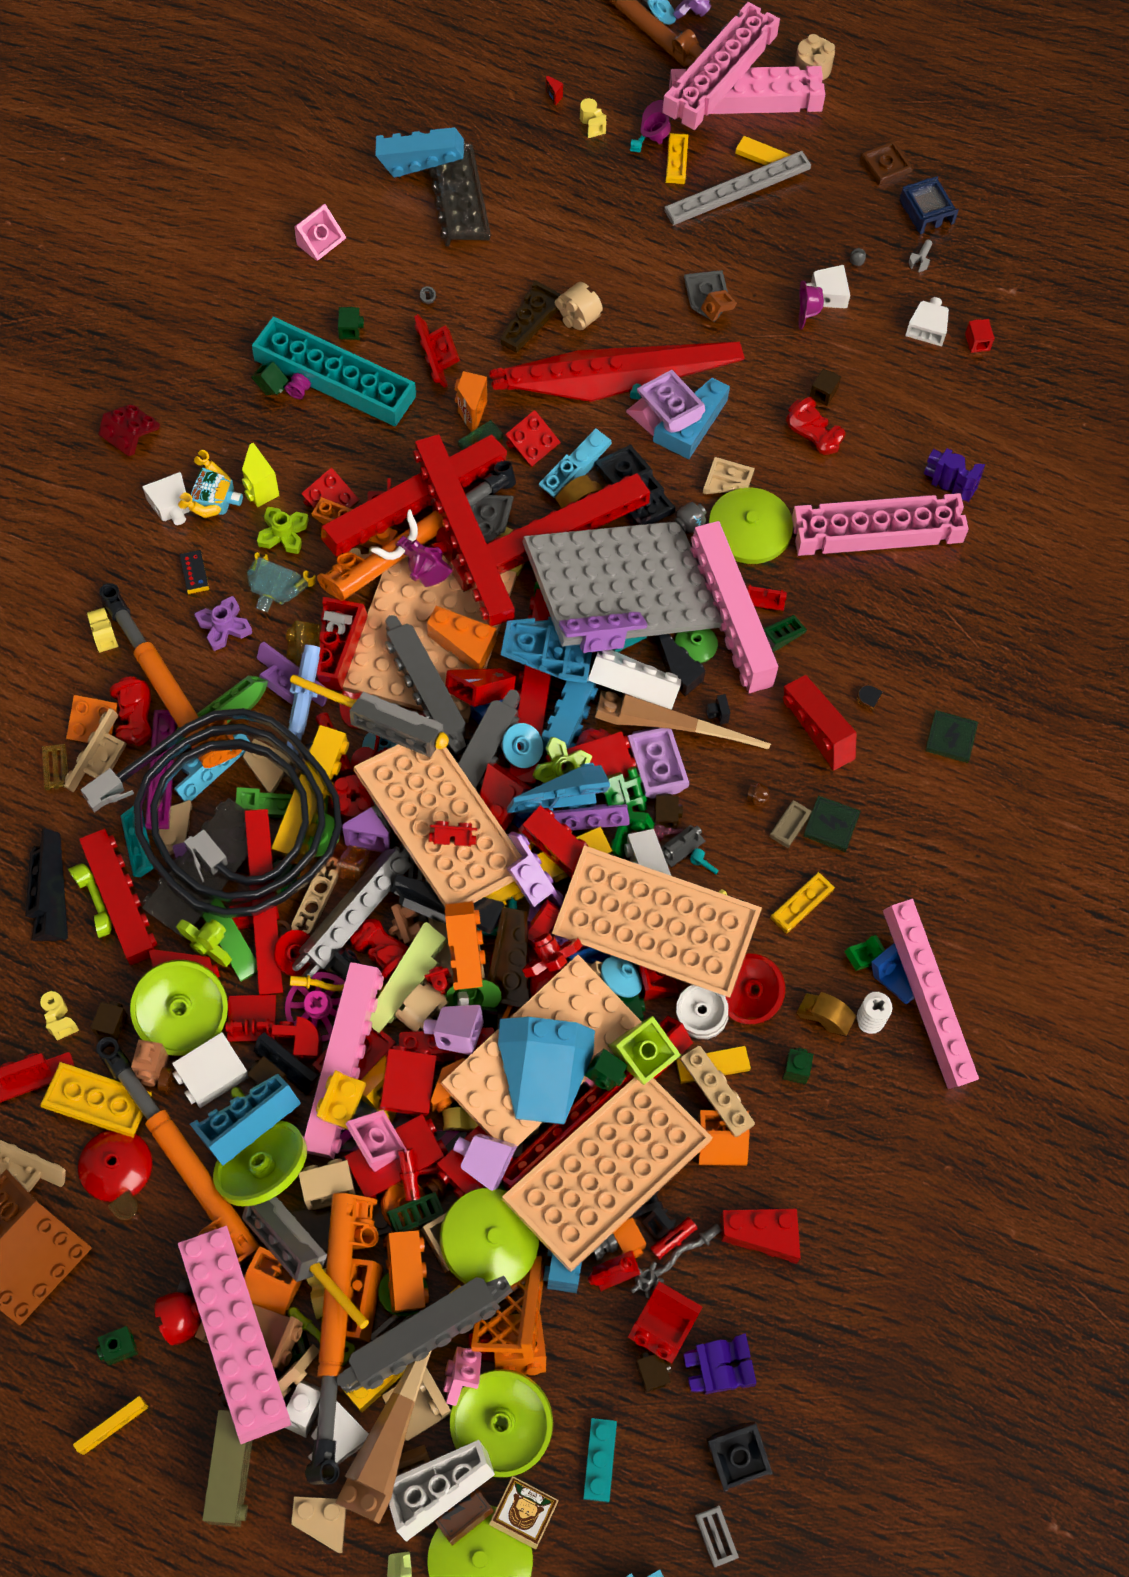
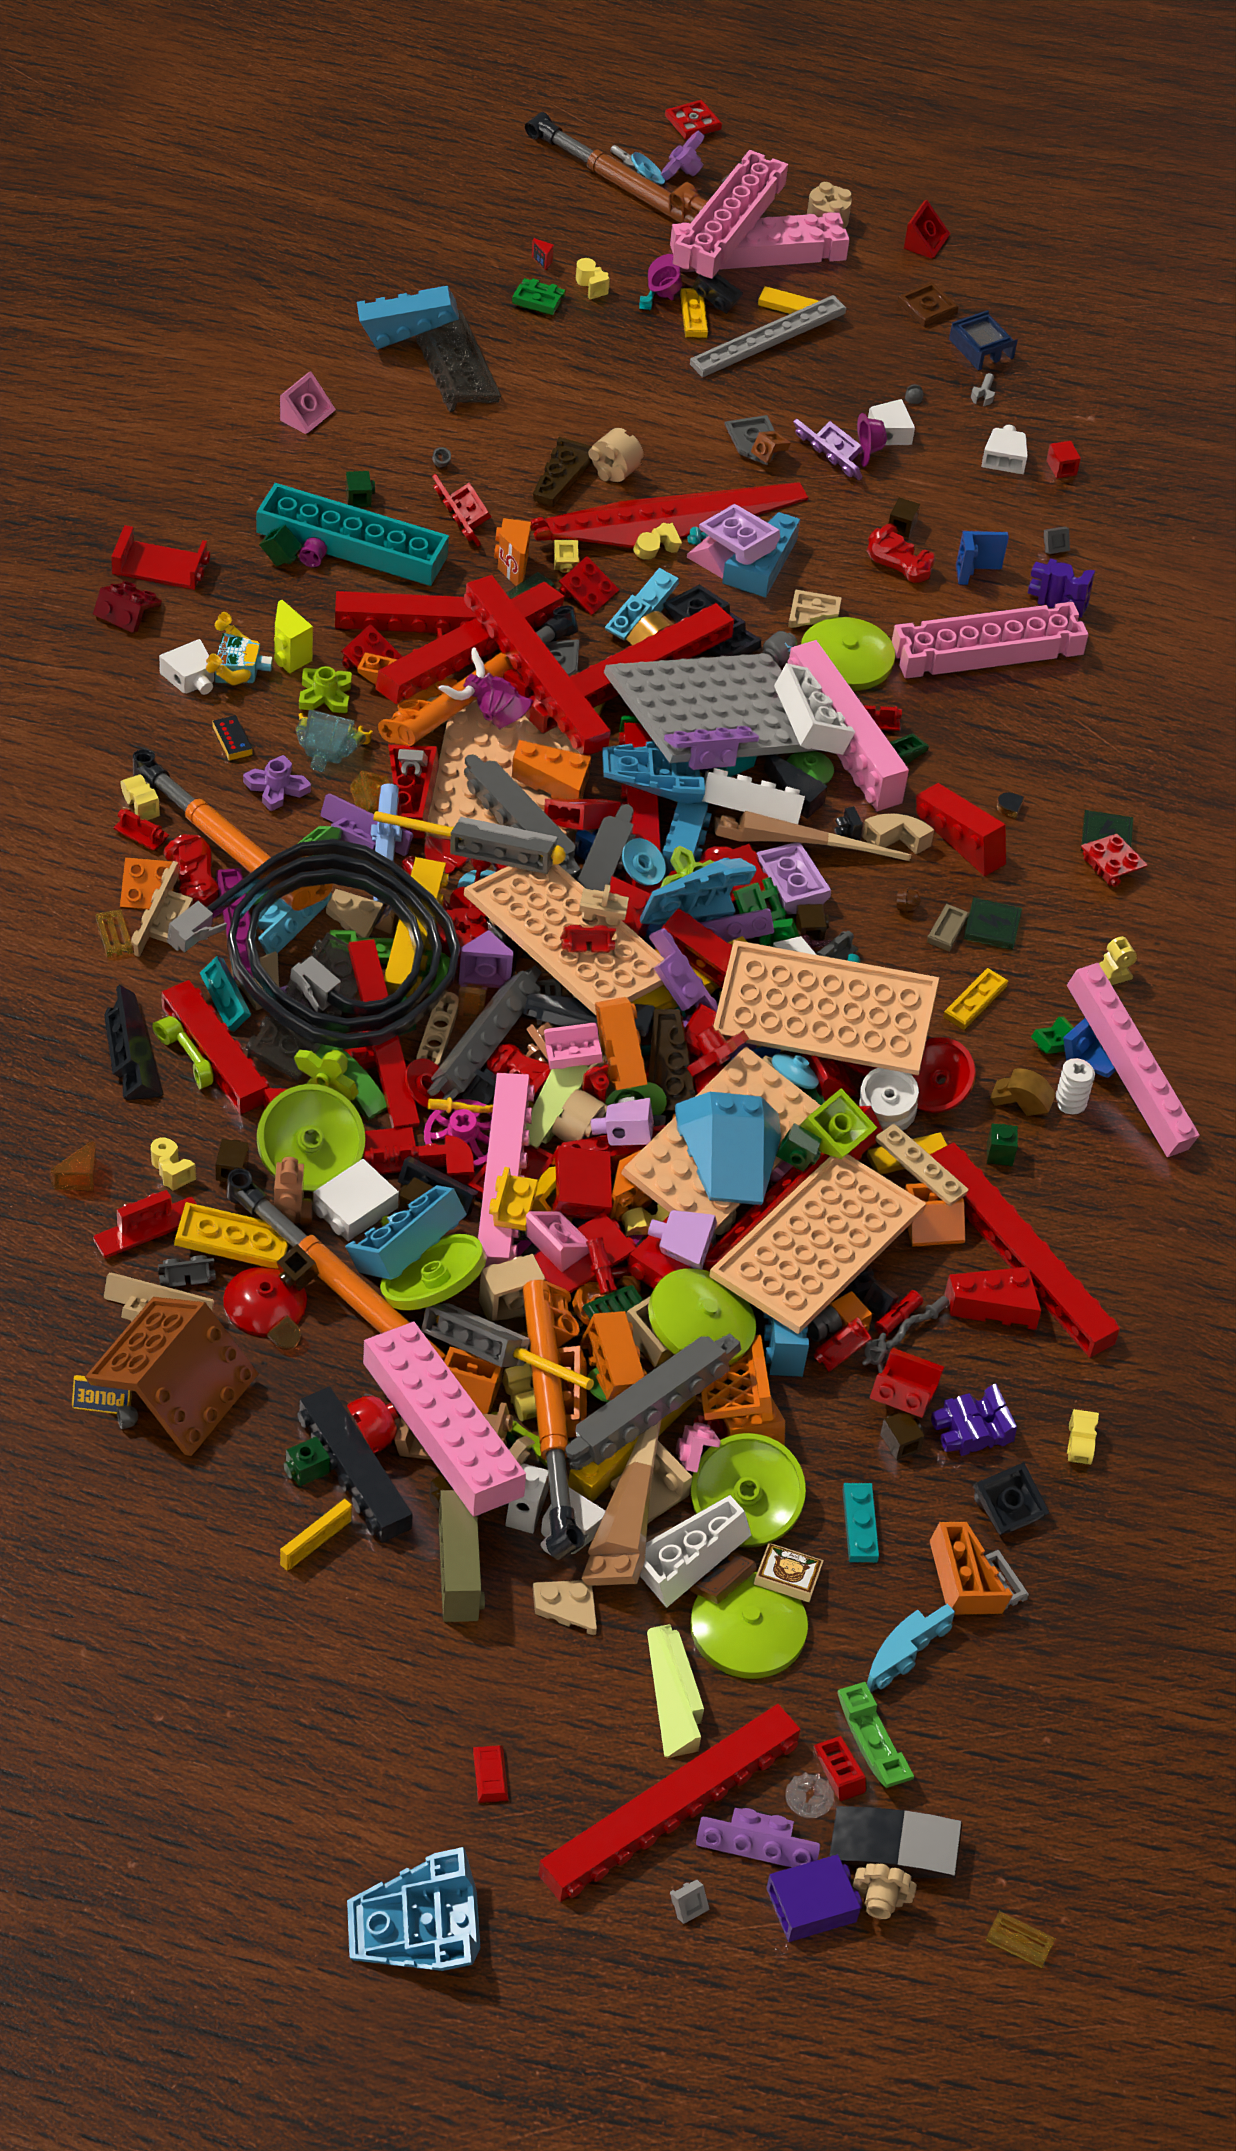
camera: 10 degrees left, 15 degrees down
none -> red panel [111,525,210,590]
none -> red hinge [113,808,169,851]
none -> dark grey hinge [158,1255,216,1288]
none -> dark brown brick [277,1244,319,1292]
none -> black brick [297,1386,413,1543]
none -> red brick [335,591,476,633]
none -> green plate [512,278,566,315]
none -> bright pink bracket [544,1023,602,1069]
none -> light yellow bracket [554,540,580,573]
none -> tan hips [579,884,629,926]
none -> light yellow leg [633,523,682,559]
none -> black bracket [692,273,743,314]
none -> white wedge [774,663,855,755]
none -> medium lavender bracket [793,419,863,480]
none -> tan brick [862,814,934,854]
none -> red slope [904,200,950,258]
none -> red brick [930,1142,1120,1358]
none -> orange wedge [930,1522,1013,1615]
none -> blue bracket [956,531,1009,585]
none -> dark grey tile [1044,526,1070,554]
none -> light yellow leg [1067,1409,1099,1465]
none -> red hinge [1081,834,1148,887]
none -> light yellow leg [1099,936,1137,985]

